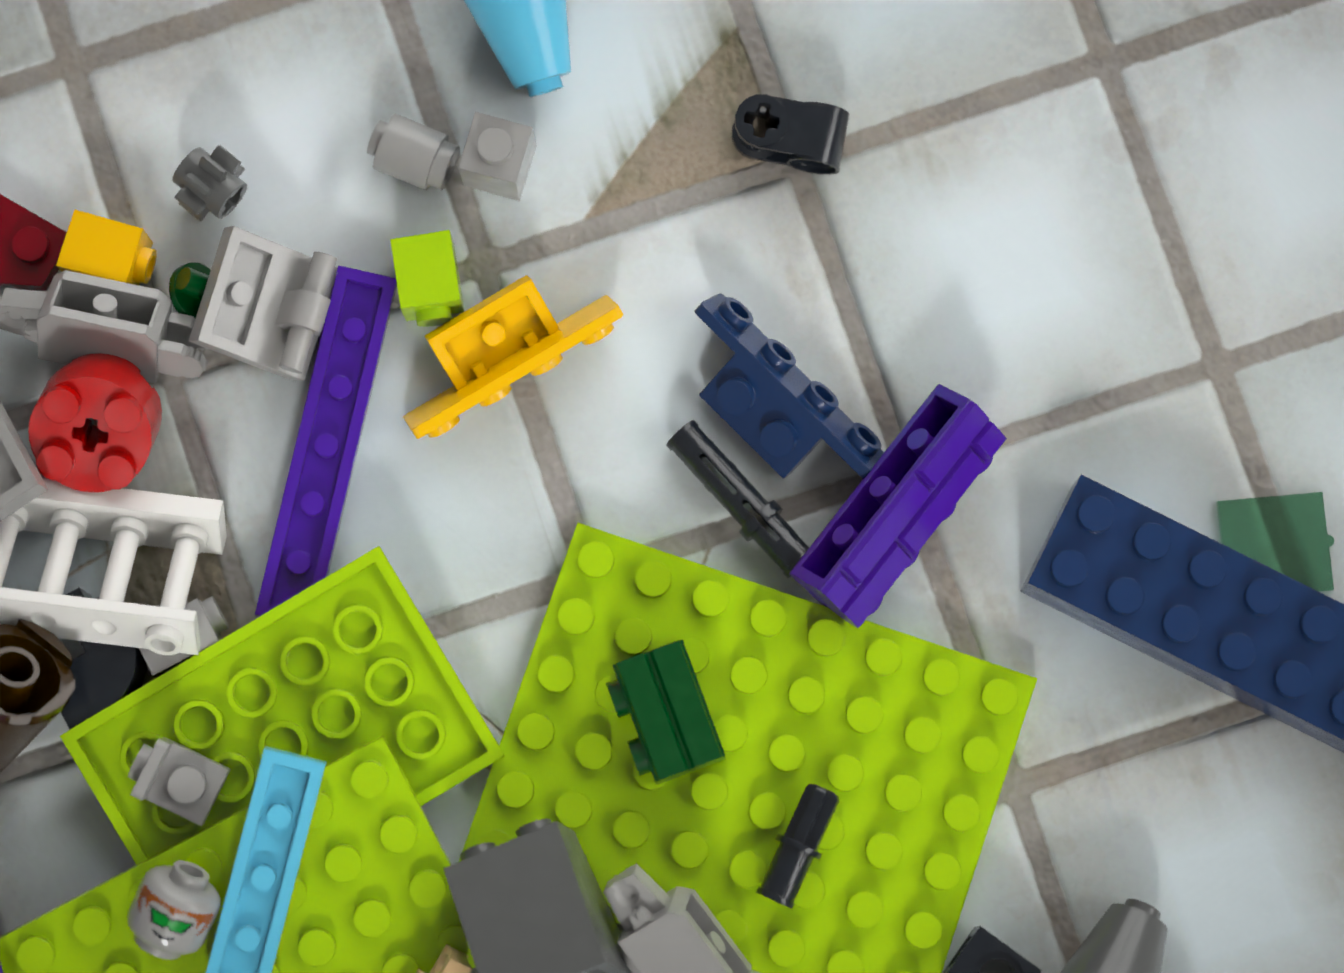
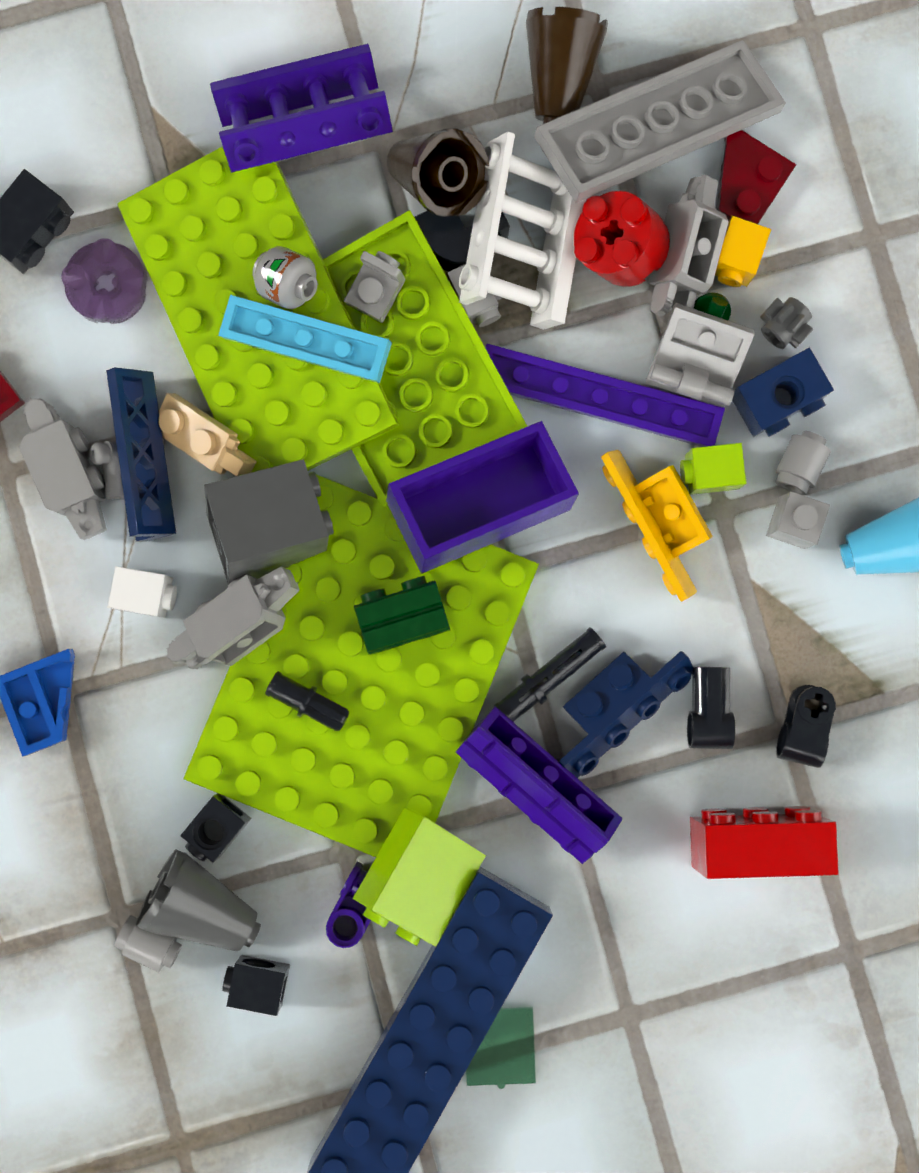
camera: 85 degrees right, 5 degrees up
none -> black brick [222,955,290,1016]
none -> dark purple piece [326,861,371,948]
none -> lime brick [353,808,486,947]
none -> dark purple piece [386,421,579,574]
none -> black piece [687,667,735,749]
none -> red brick [690,806,839,879]
none -> dark blue brick [732,347,834,437]

